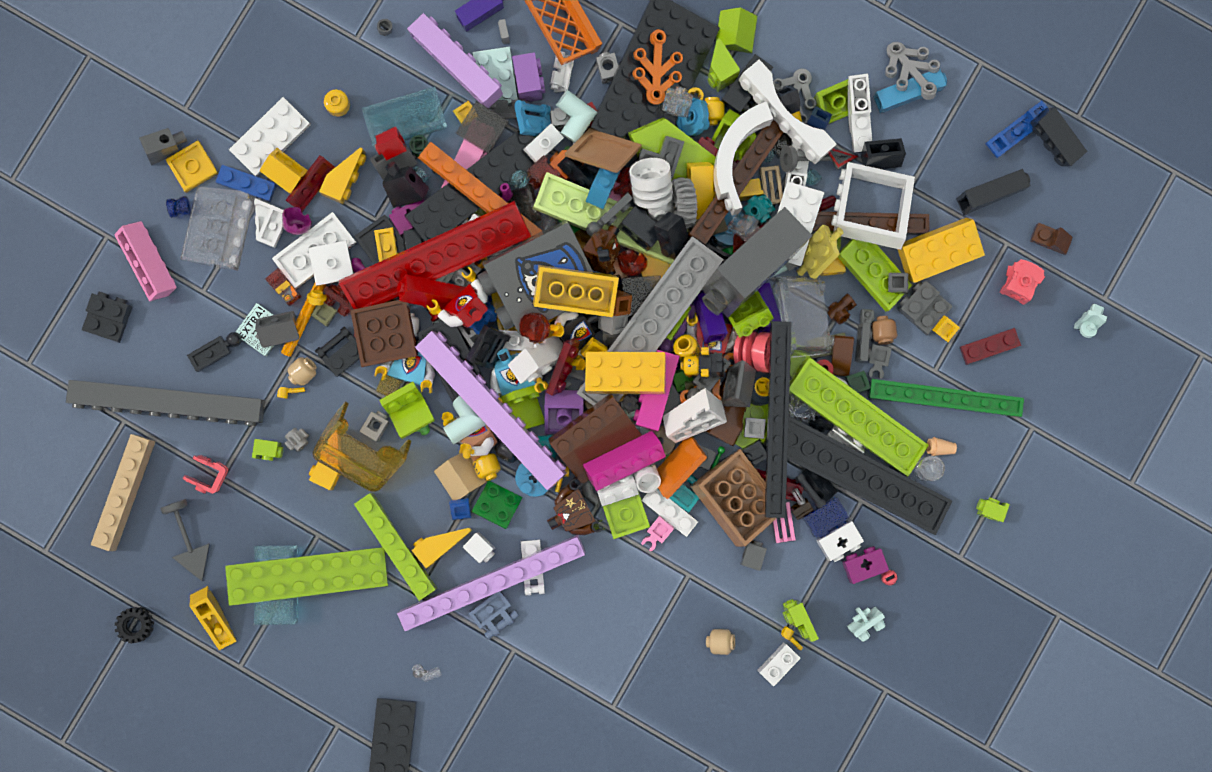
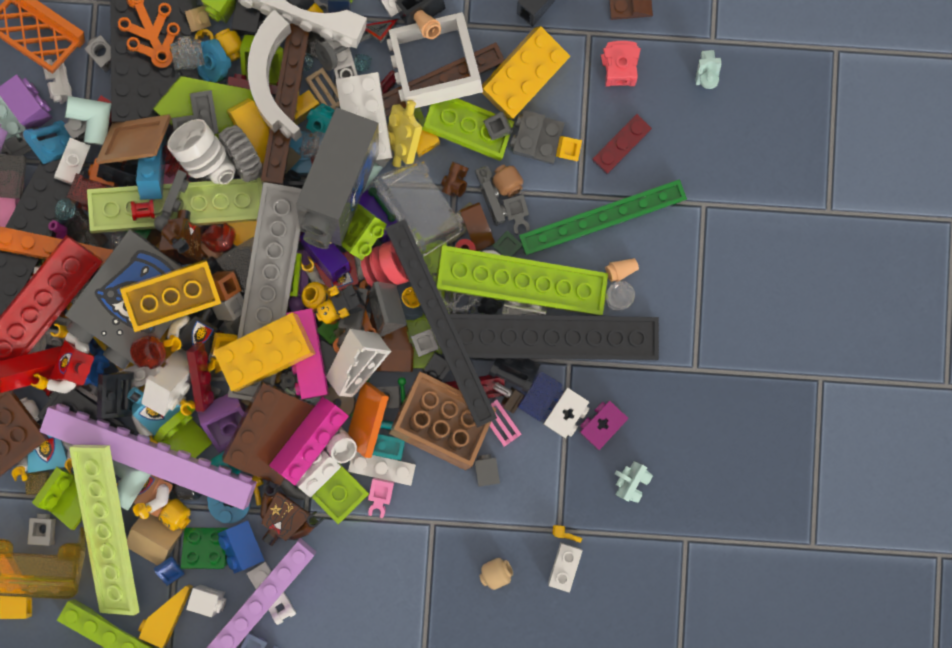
camera: 20 degrees left, 0 degrees up
black brick [618,205,658,251] -> none
black brick [653,212,690,259] -> none
lime plate [782,599,819,642] -> none
coral hinge [881,570,897,585] -> none
lime brick [976,497,1010,522] -> none
none -> yellowish green plate [69,445,140,616]
none -> red bush [131,199,155,221]
none -> tan plate [185,6,211,32]
none -> blue brick [218,521,265,574]
none -> dark green hinge [368,187,396,222]
none -> light nougat cone [414,10,441,39]

